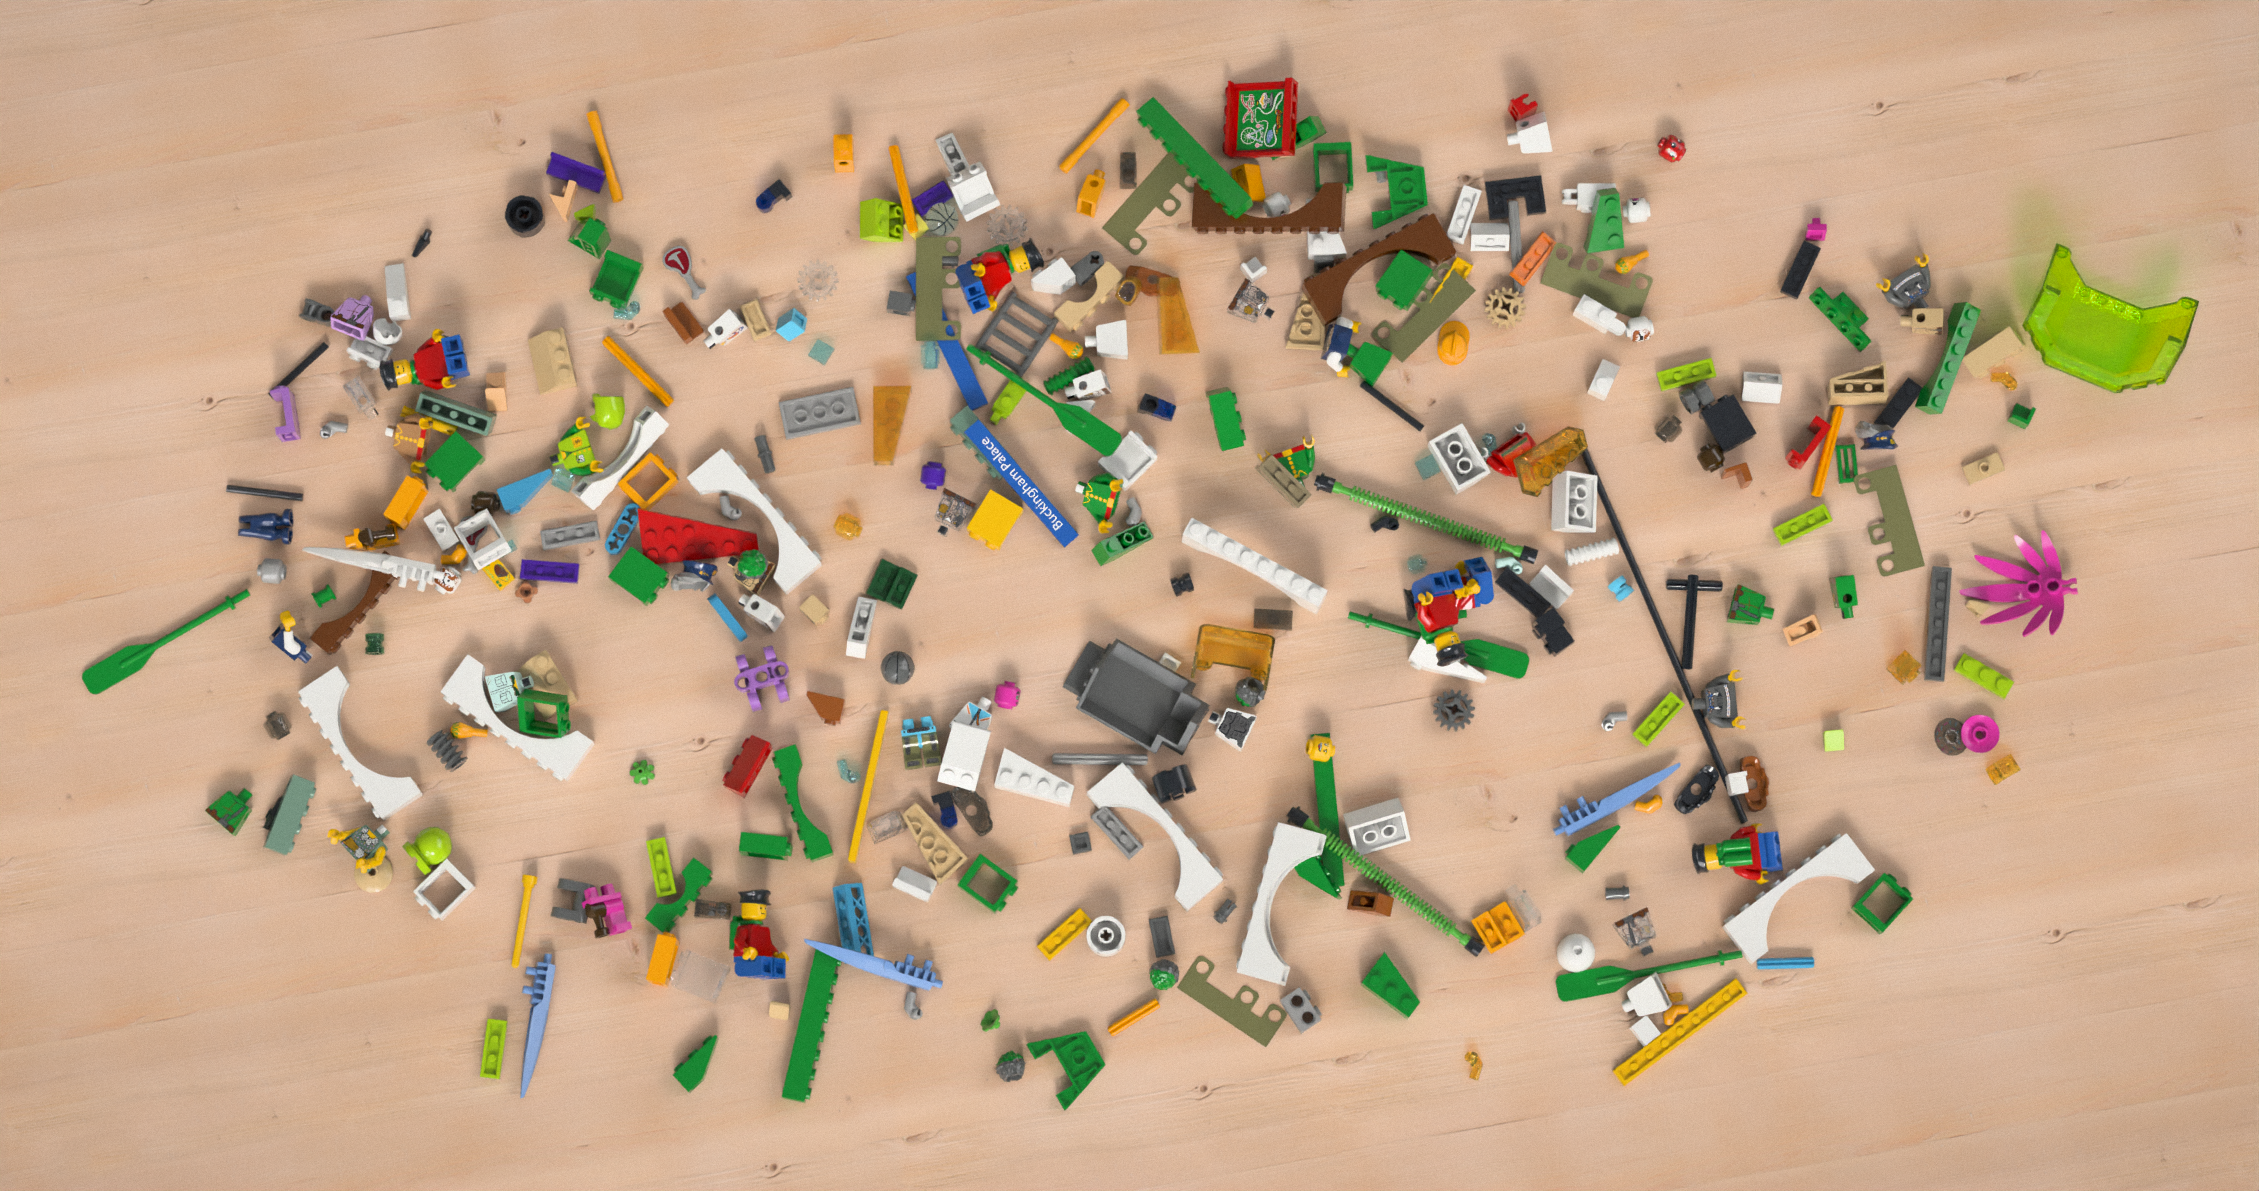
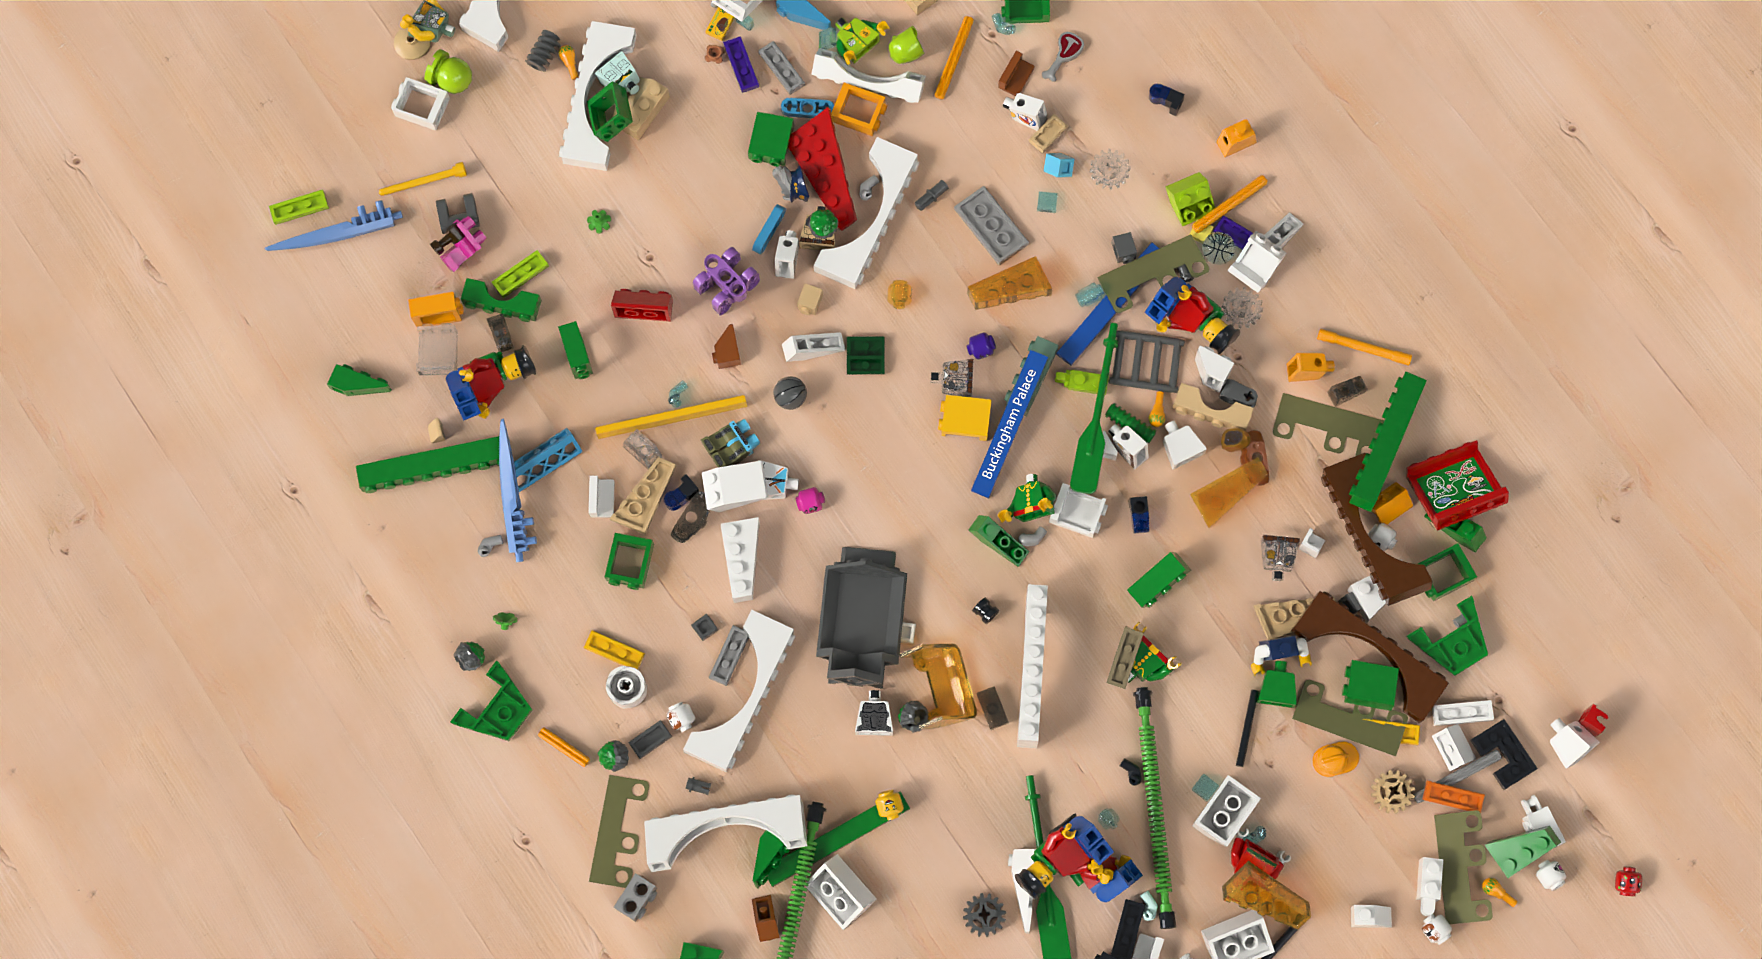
camera: 70 degrees right, 5 degrees down
green arch [772,744,834,863] -> none
light grey axle [1052,753,1148,765] -> none
black brick [1152,764,1197,804] -> none
none -> white head [667,702,695,732]

